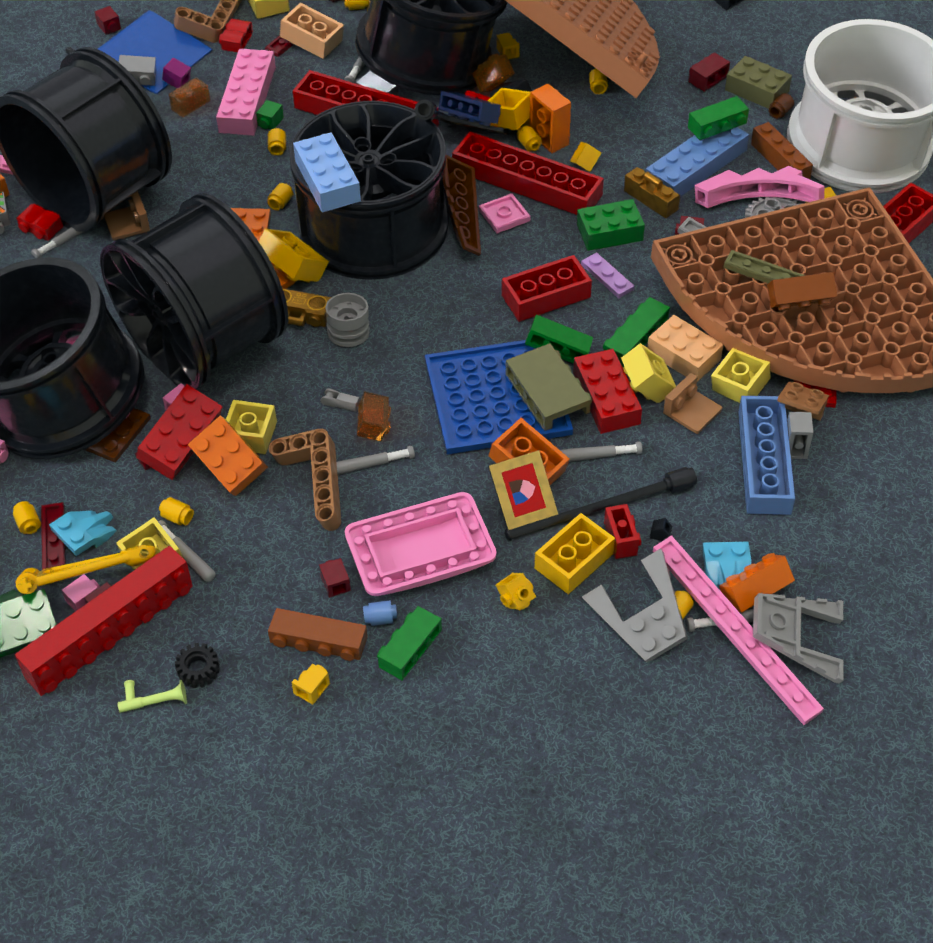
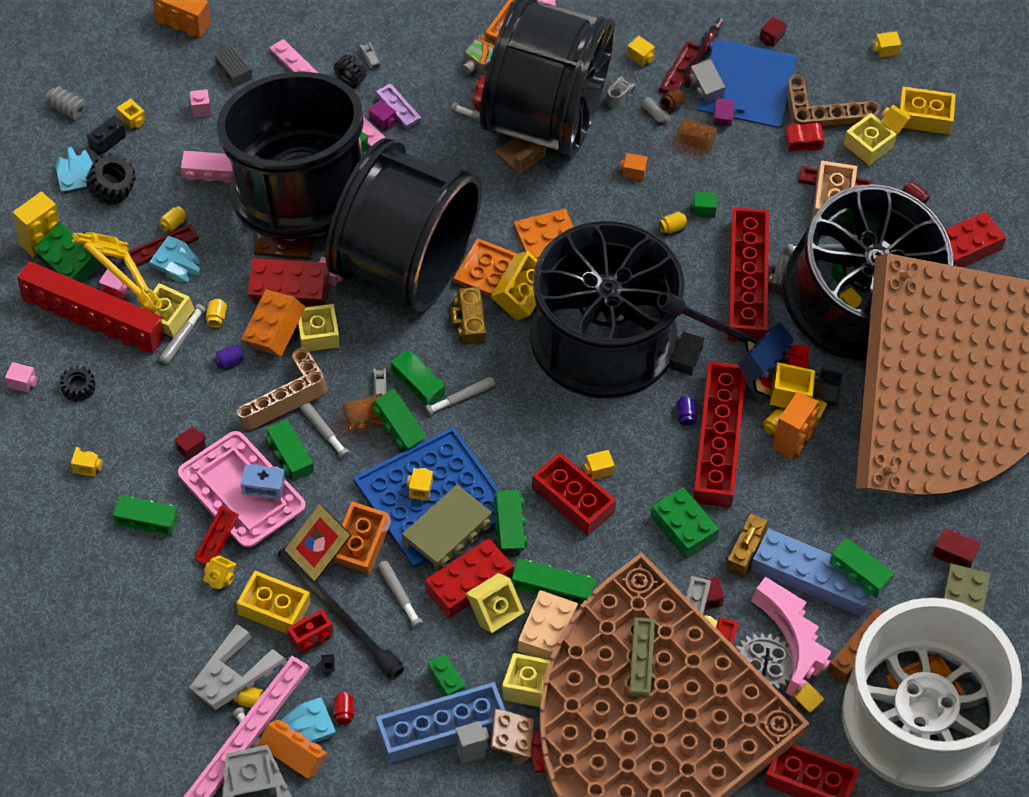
camera: 65 degrees right, 5 degrees up
yellowish green piece [118,680,187,713] -> none
bright pink brick [216,49,276,136] -> none
dark orange brick [268,608,368,661] -> none
light blue brick [293,132,361,212] -> none
light grey wheel [325,293,370,347] -> none
medium blue brick [363,600,397,626] -> none
reddish brown wedge [443,155,481,256] -> none
clear orange brick [472,53,515,93] -> none
bright pink plate [479,193,531,234] -> none
yellow panel [570,142,601,172] -> none
lavender plate [581,252,634,299] -> none
medium nougat bracket [663,373,722,434] -> none
dark orange brick [767,272,838,311] -> none
none -> bright pink brick [5,362,37,393]
none -> red tile [194,506,240,565]
none -> dark purple brick [214,345,244,369]
none -> medium blue brick [241,464,285,500]
none -> green brick [265,419,314,481]
none -> red brick [333,692,354,725]
none -> green brick [370,388,426,451]
none -> green brick [391,349,445,406]
none -> yellow brick [407,468,433,501]
none -> light grey piece [425,377,495,416]
none -> green brick [427,653,466,697]
none -> yellow brick [583,450,615,480]
none -> orange brick [620,153,648,181]
none -> dark purple brick [676,396,697,426]

